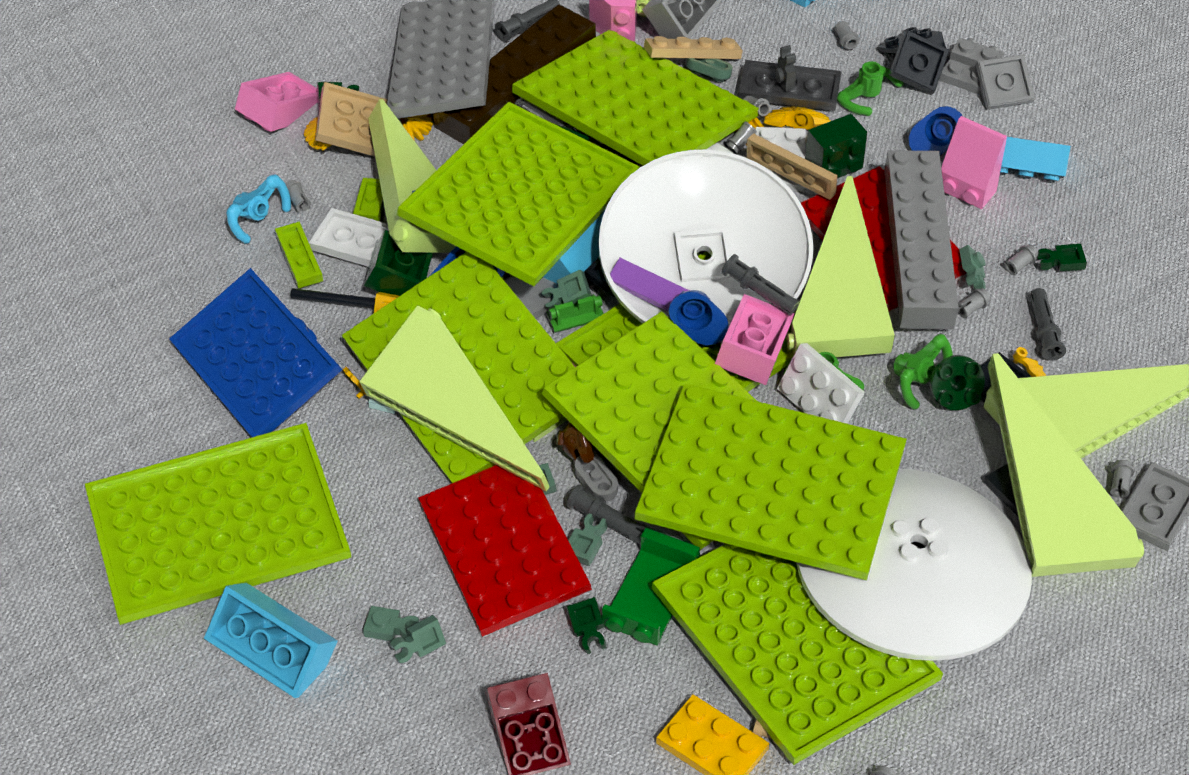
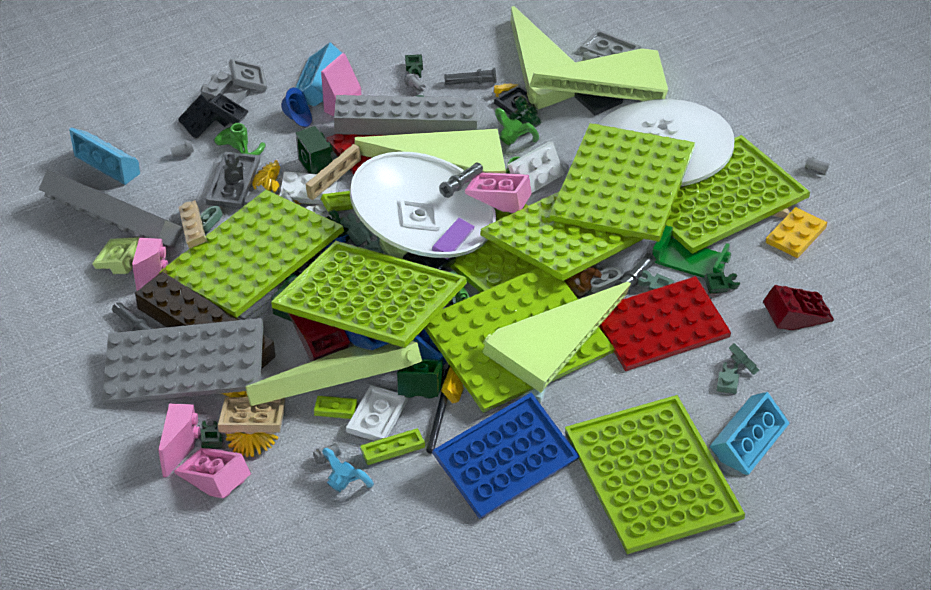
camera: 90 degrees left, 5 degrees down
blue piece [668,290,729,345] -> none
none -> bright pink slope [158,403,200,477]

